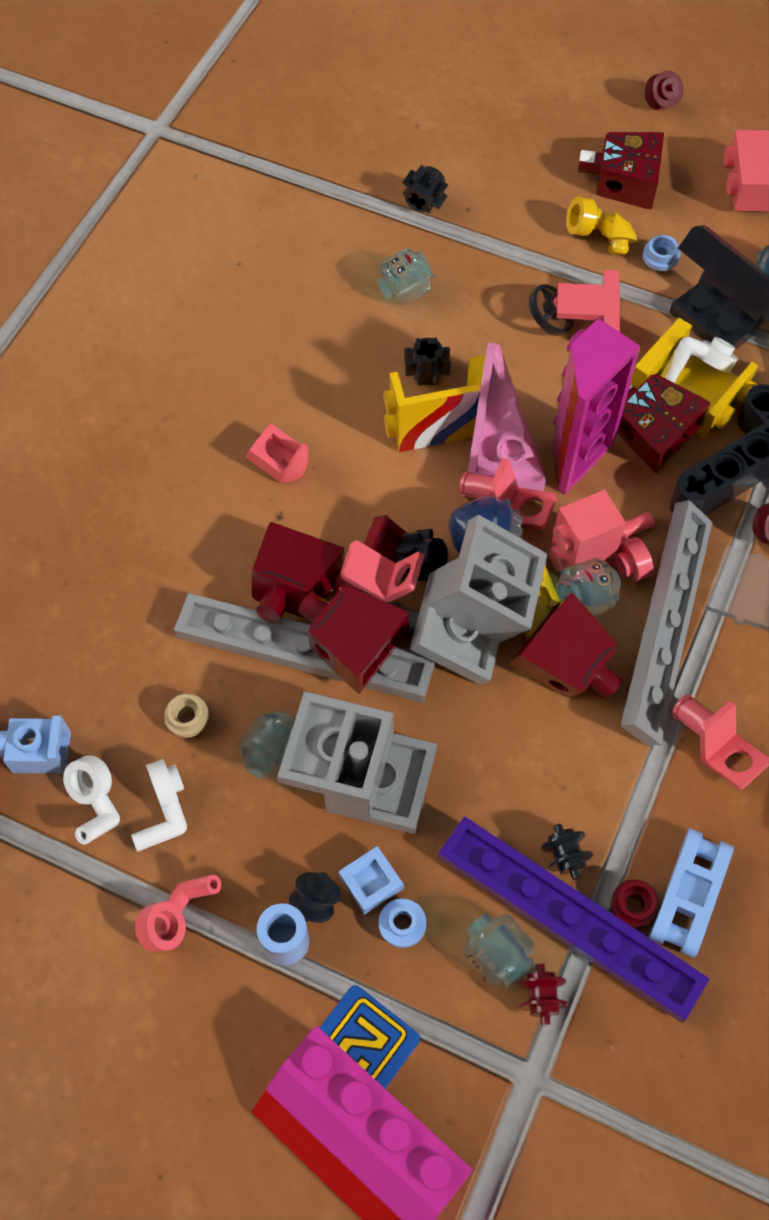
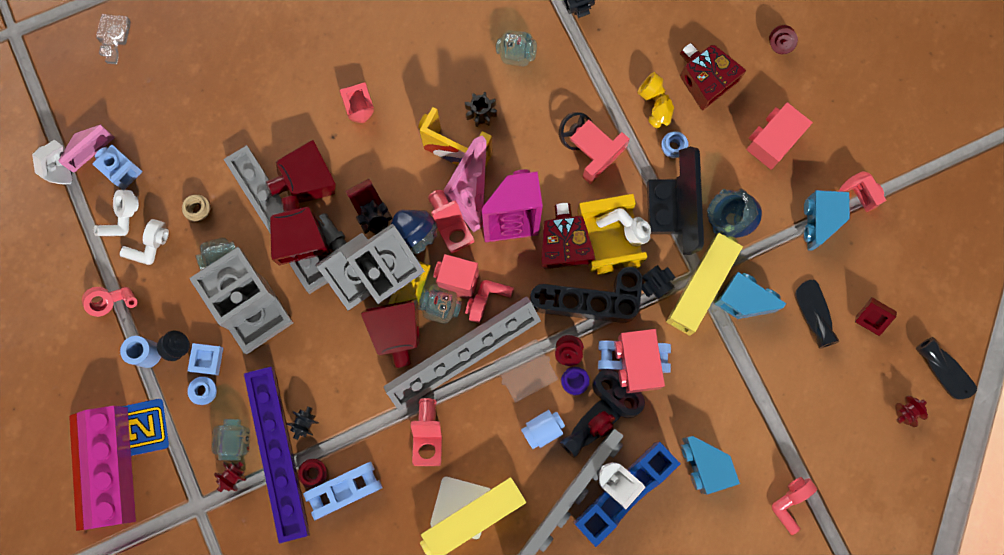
camera: 40 degrees right, 15 degrees up
coral bracket [335,540,424,603] -> none

